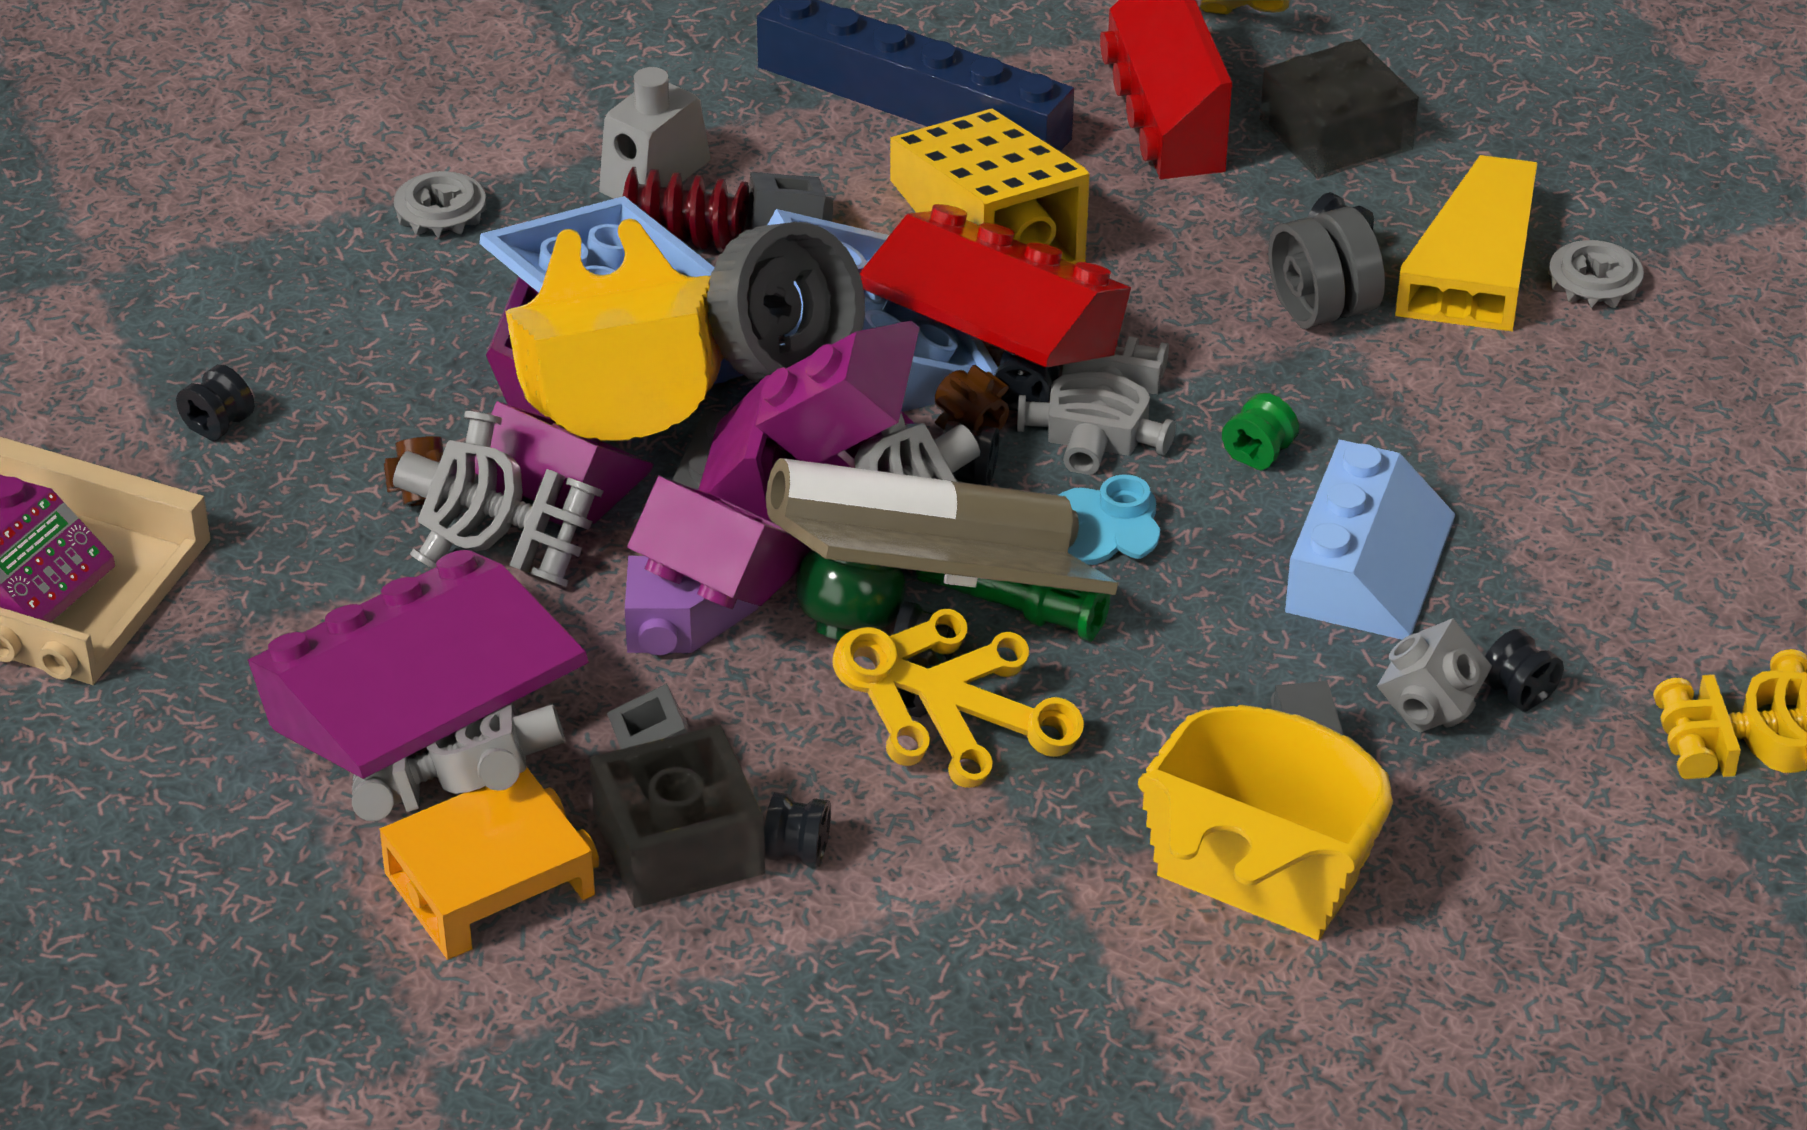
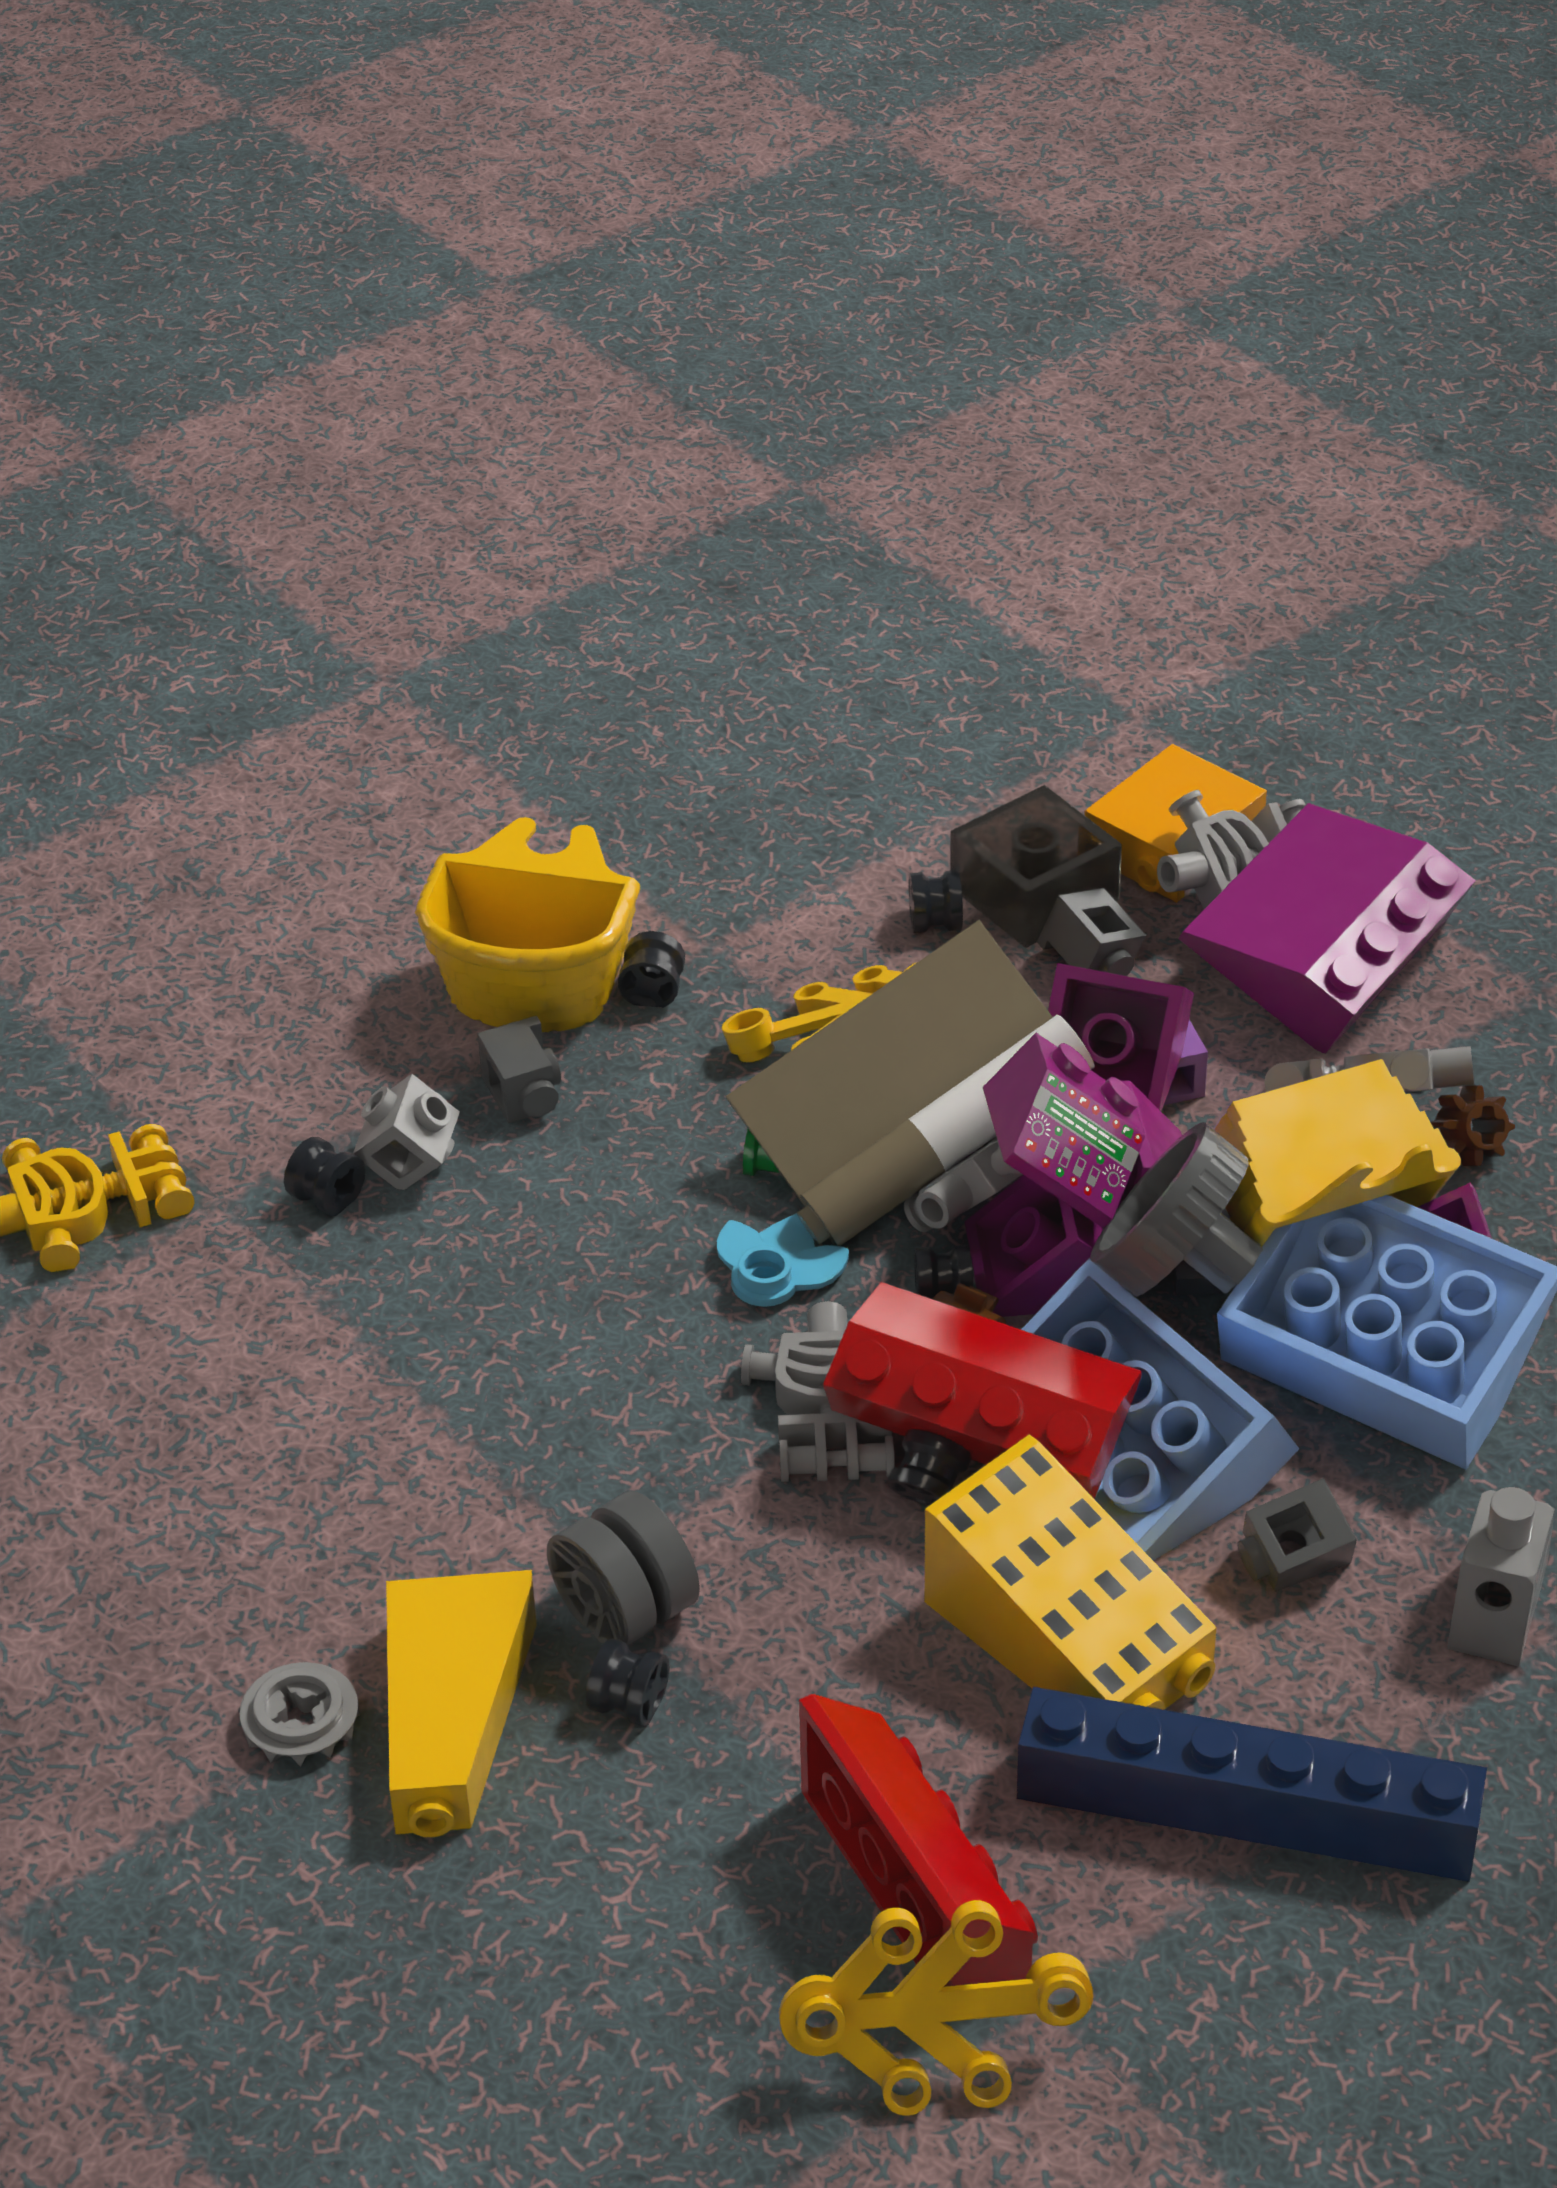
camera: 165 degrees right, 0 degrees up
dark red piece [622,167,749,252] -> none
green wheel [1222,393,1299,471] -> none
clear smoke brick [1260,39,1419,179] -> none
light blue slope [1285,439,1455,640] -> none
none -> black wheel [618,931,686,1008]

